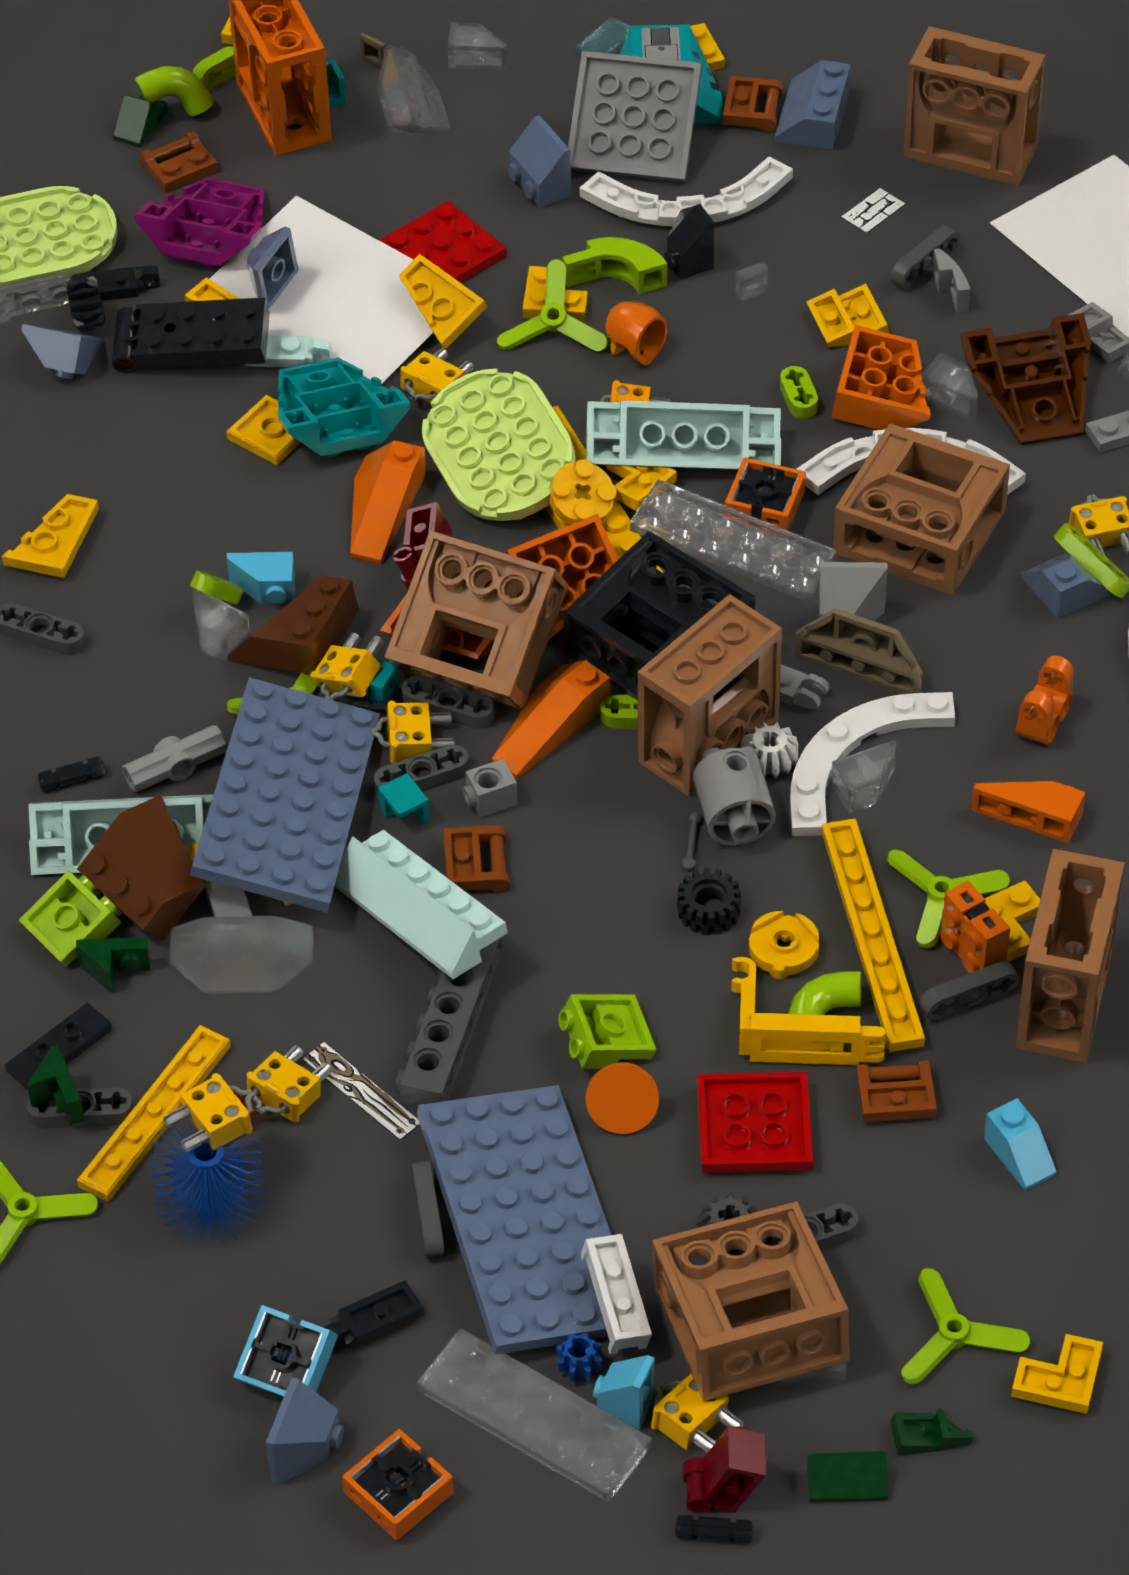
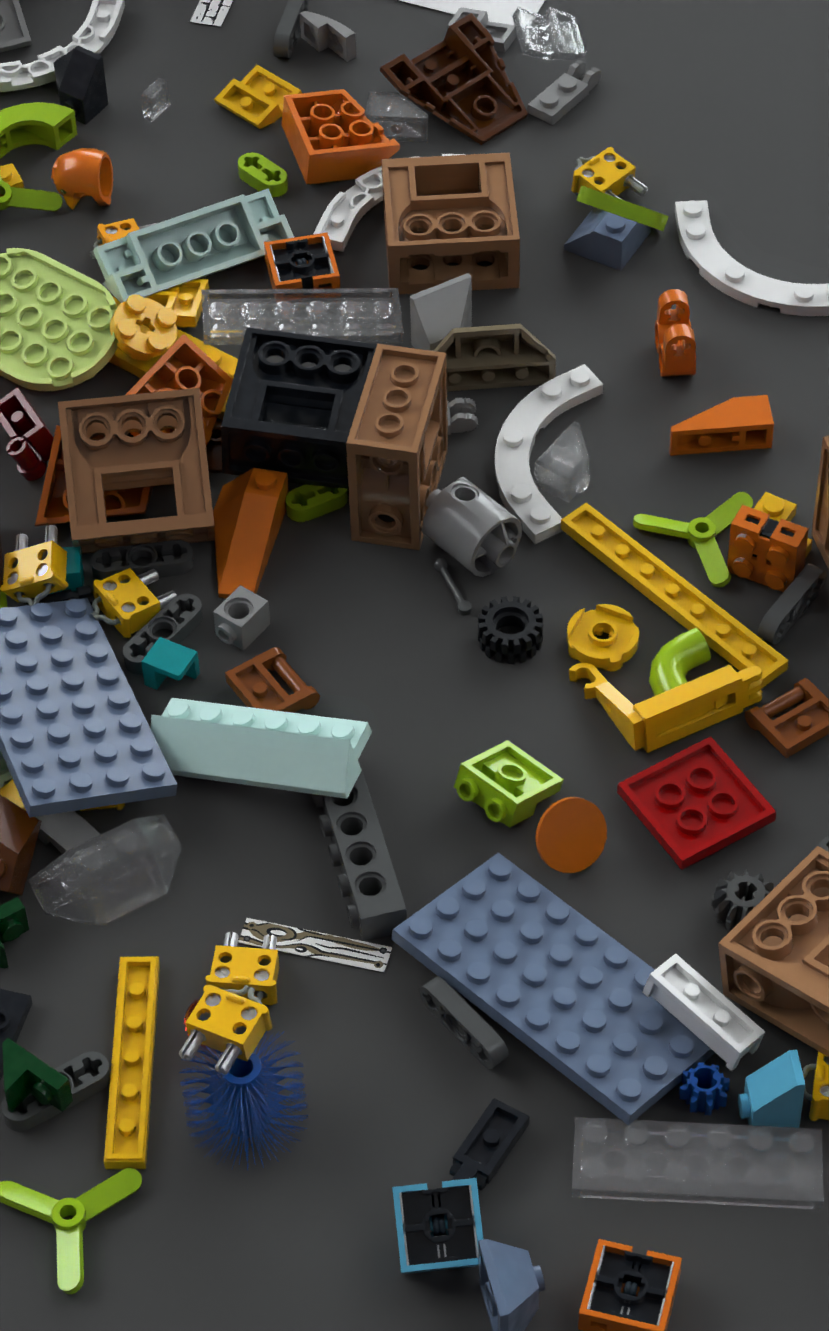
camera: 30 degrees left, 0 degrees up
white gear [741,721,798,779] -> none

